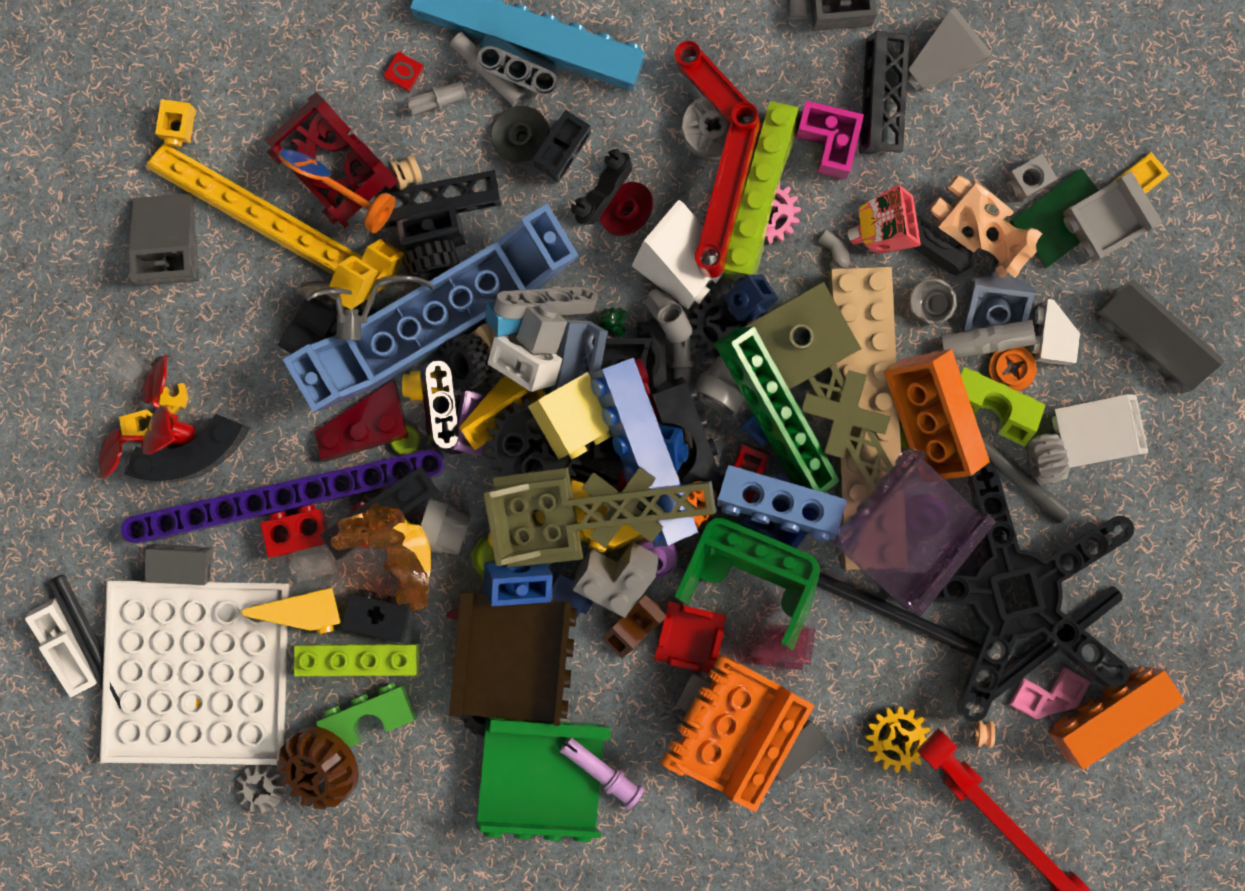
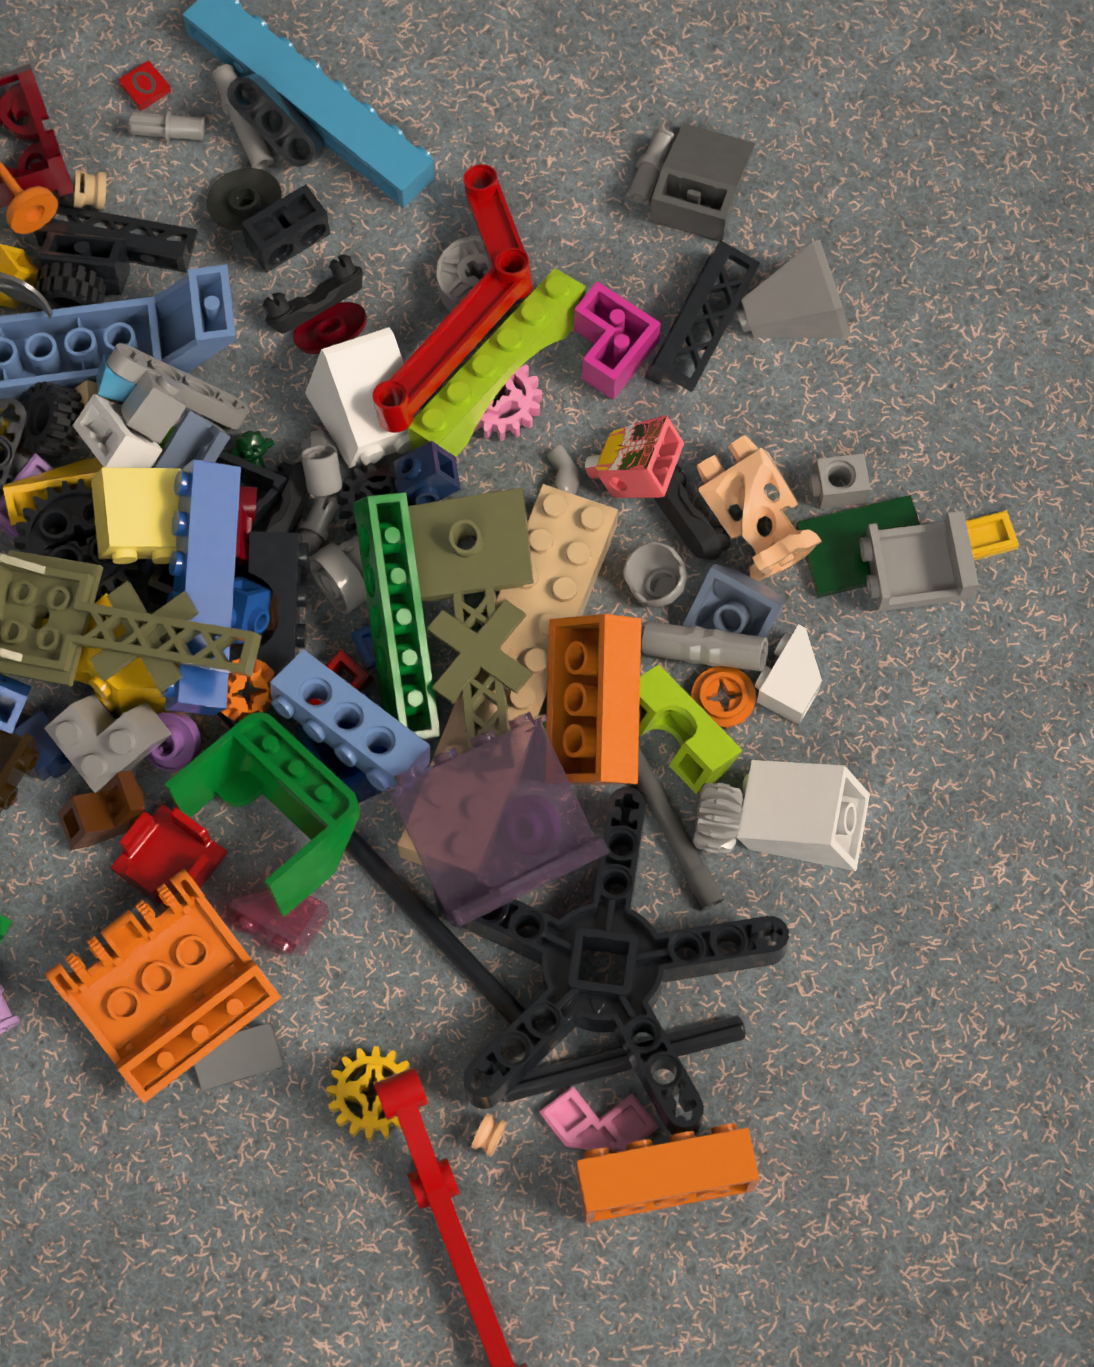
camera: 20 degrees right, 15 degrees down
dark grey slope [1094,280,1225,393] -> none

